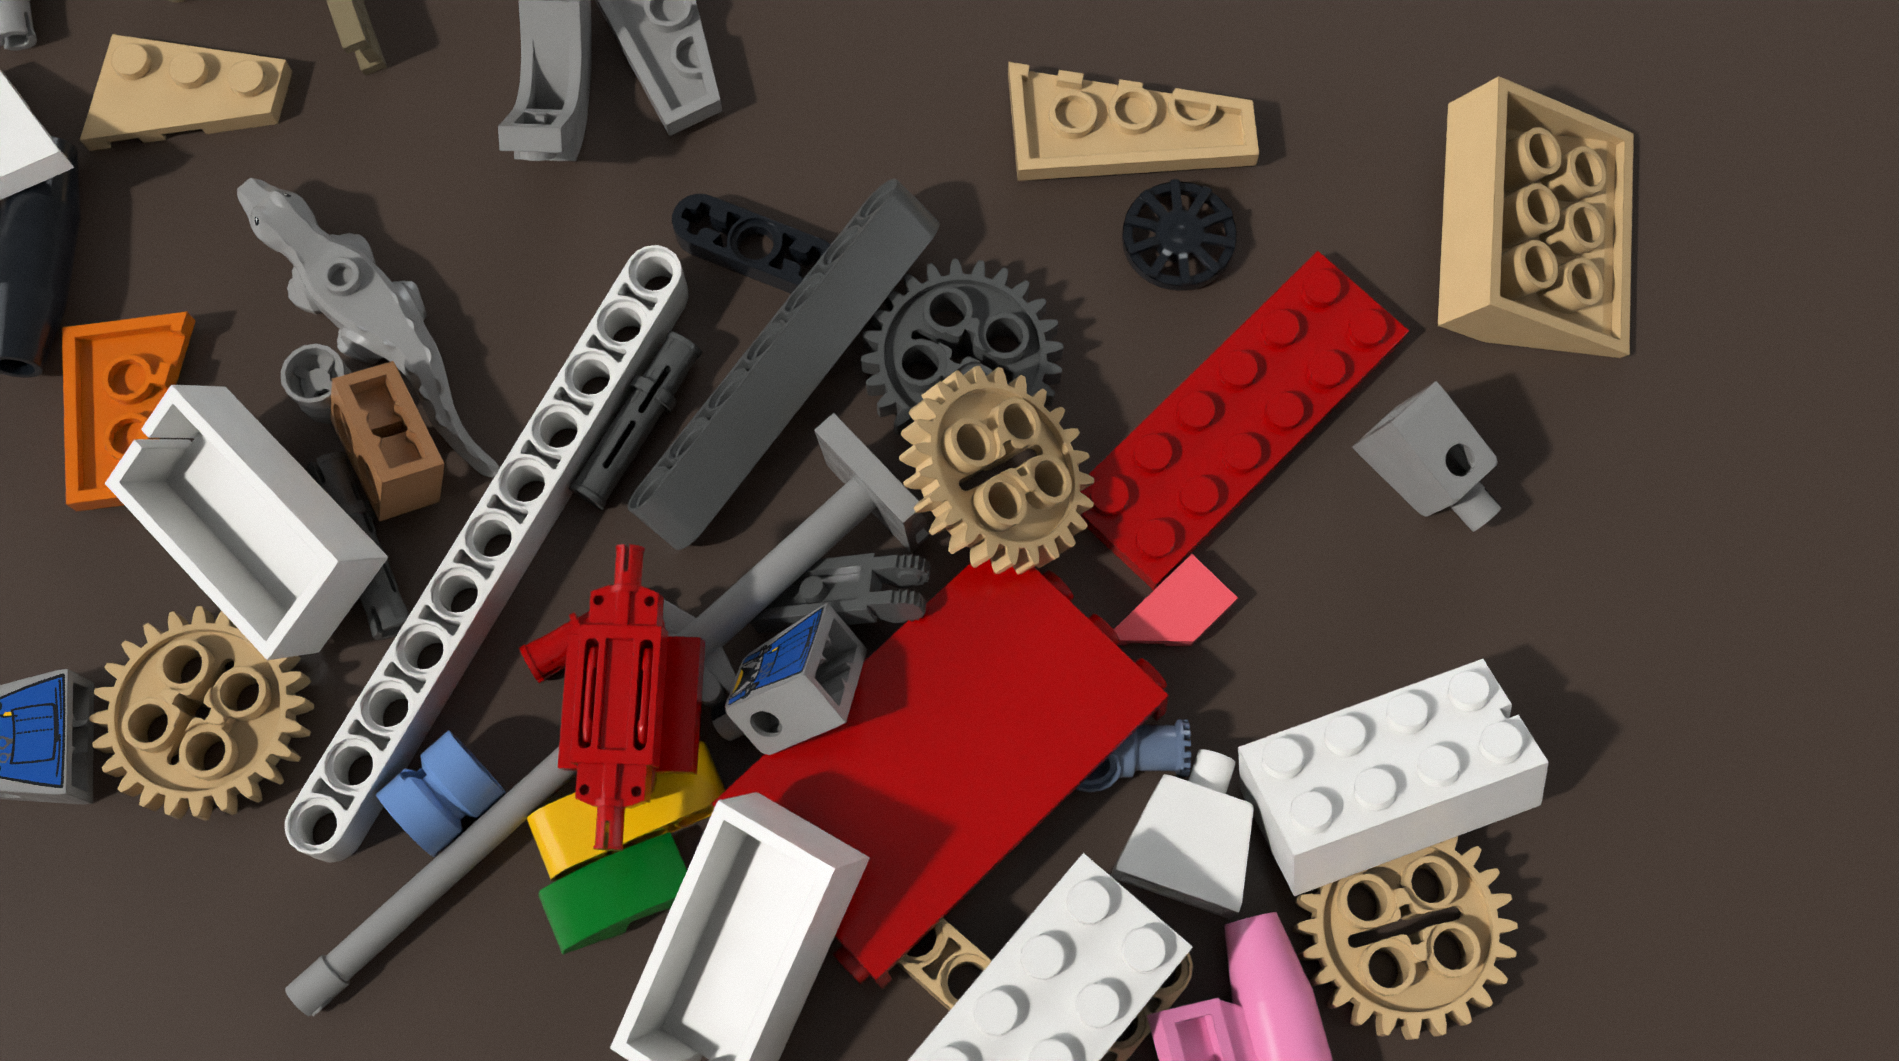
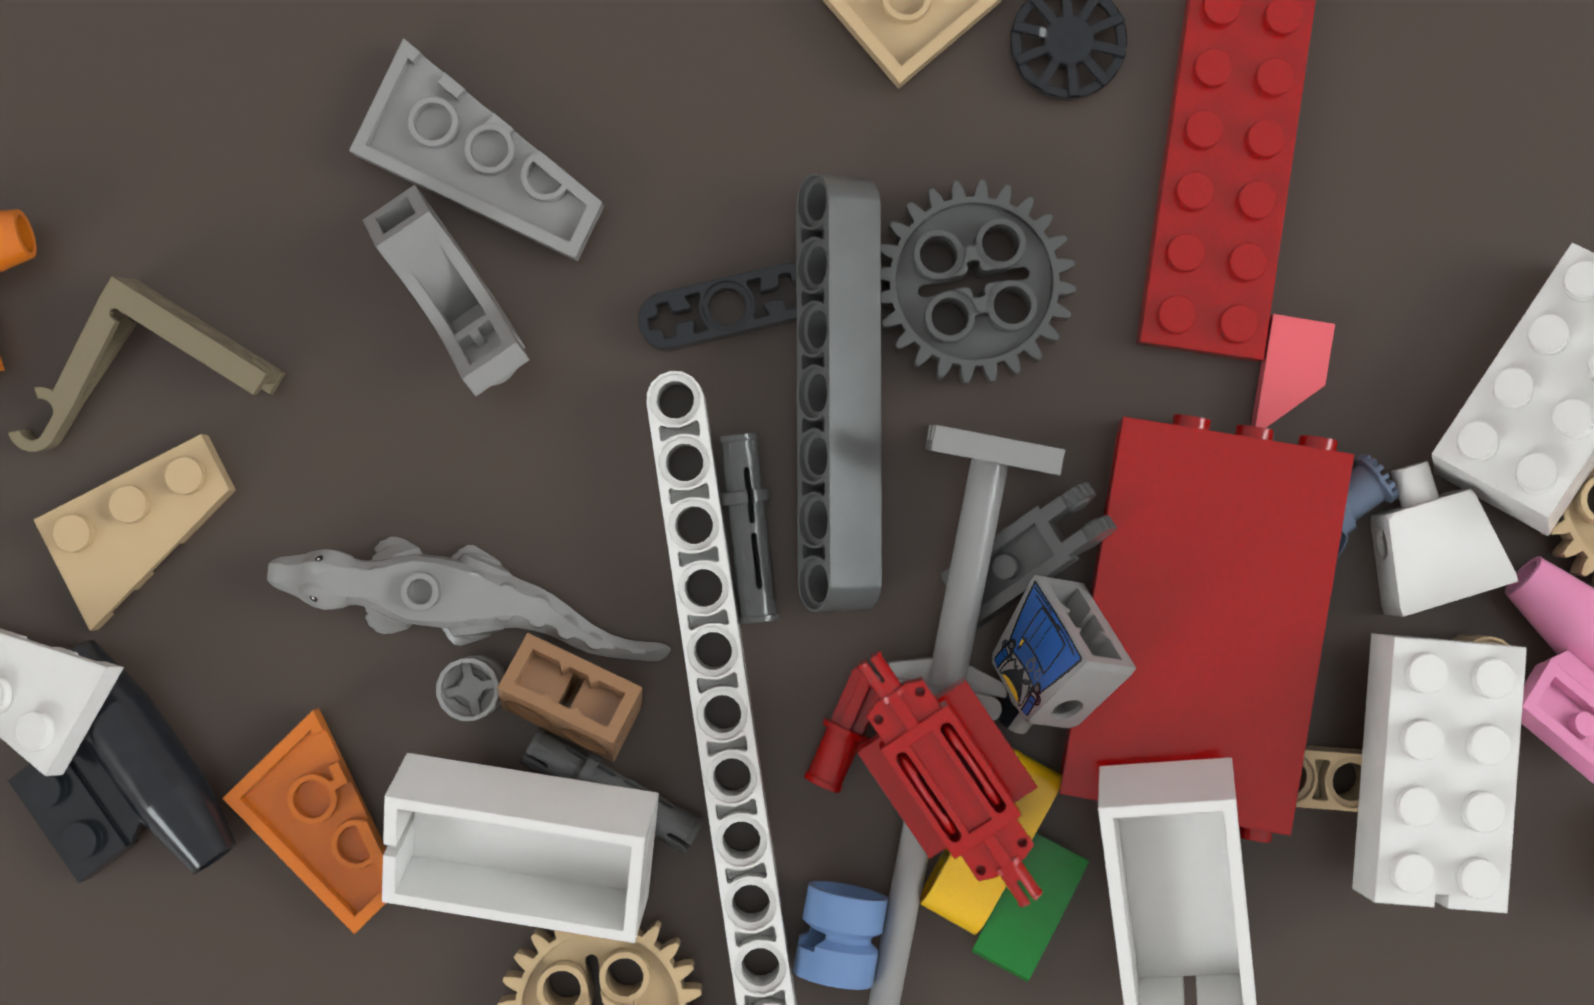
camera: 40 degrees left, 15 degrees up
tan gear [899,366,1094,574] -> none
light grey torso [1352,381,1502,532] -> none

